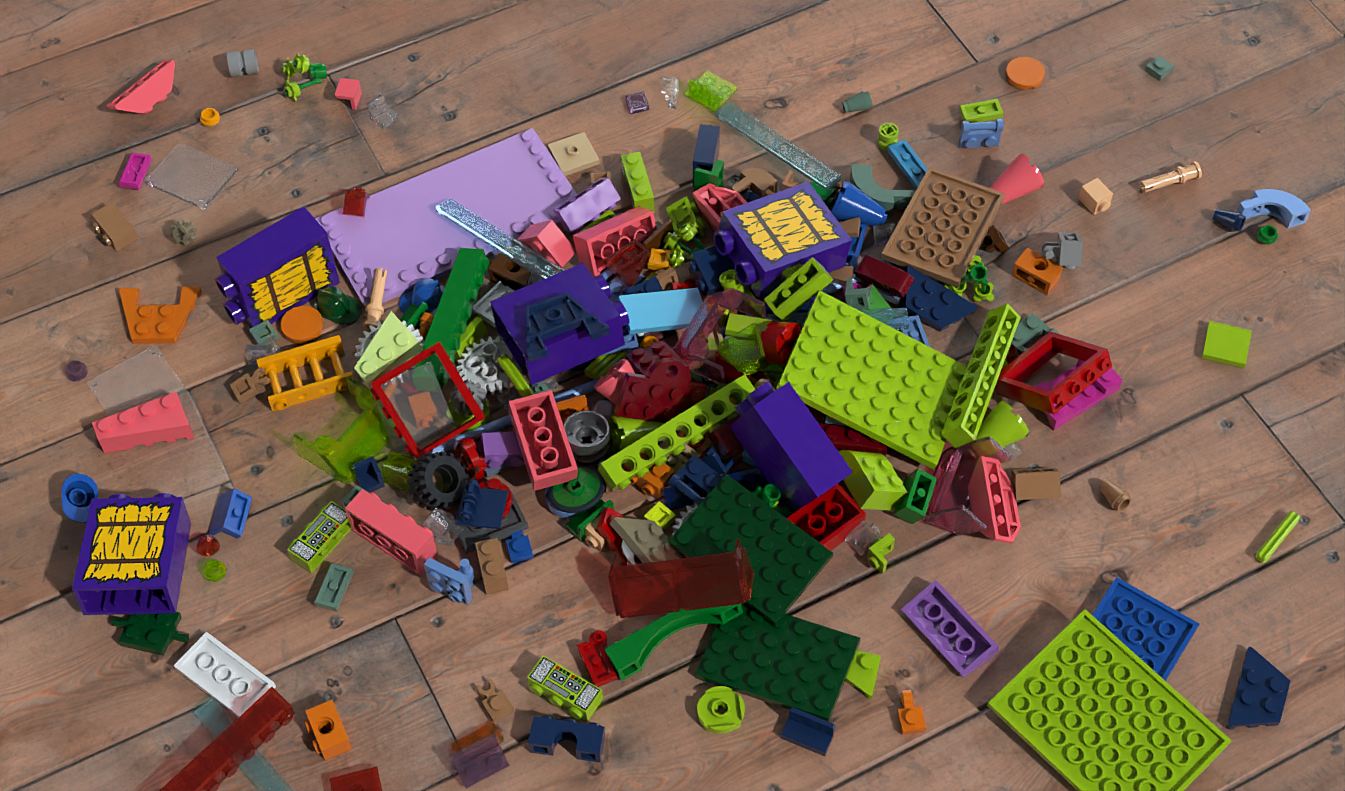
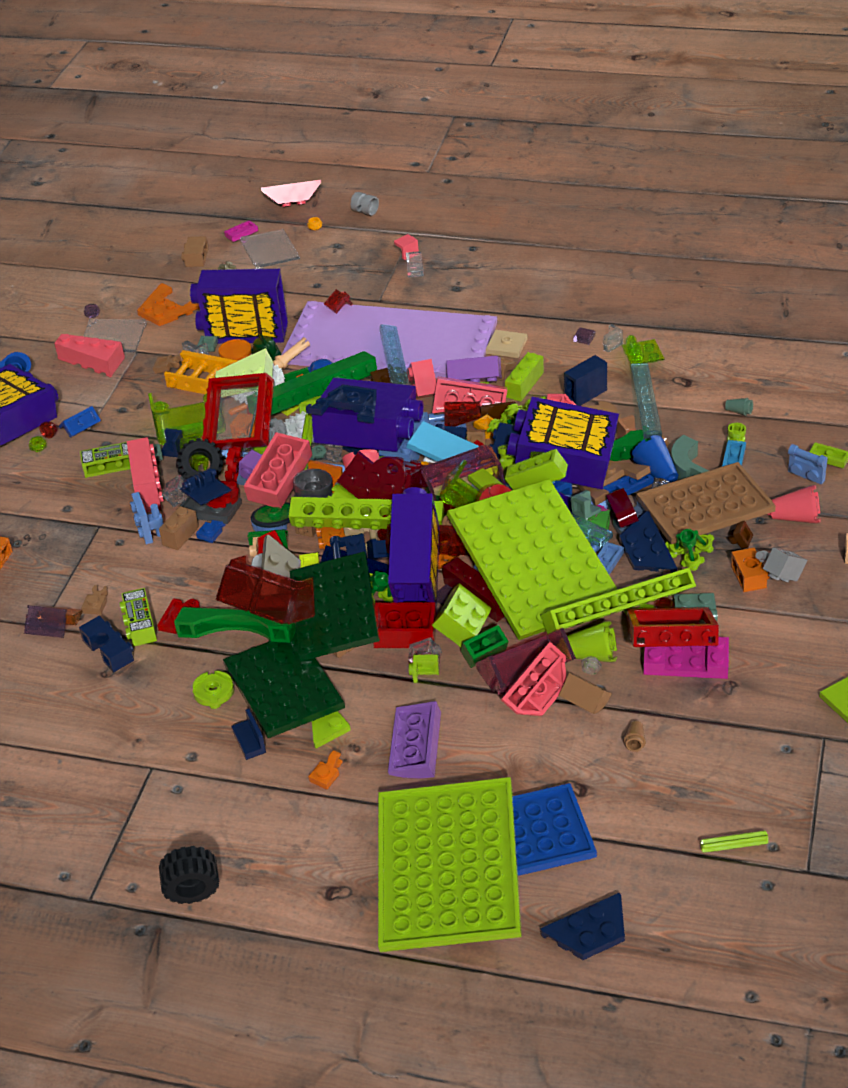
camera: 45 degrees right, 15 degrees down
lime plant [281,54,327,102] -> none
sand green plate [314,563,354,612] -> none
green panel [694,160,724,192] -> none

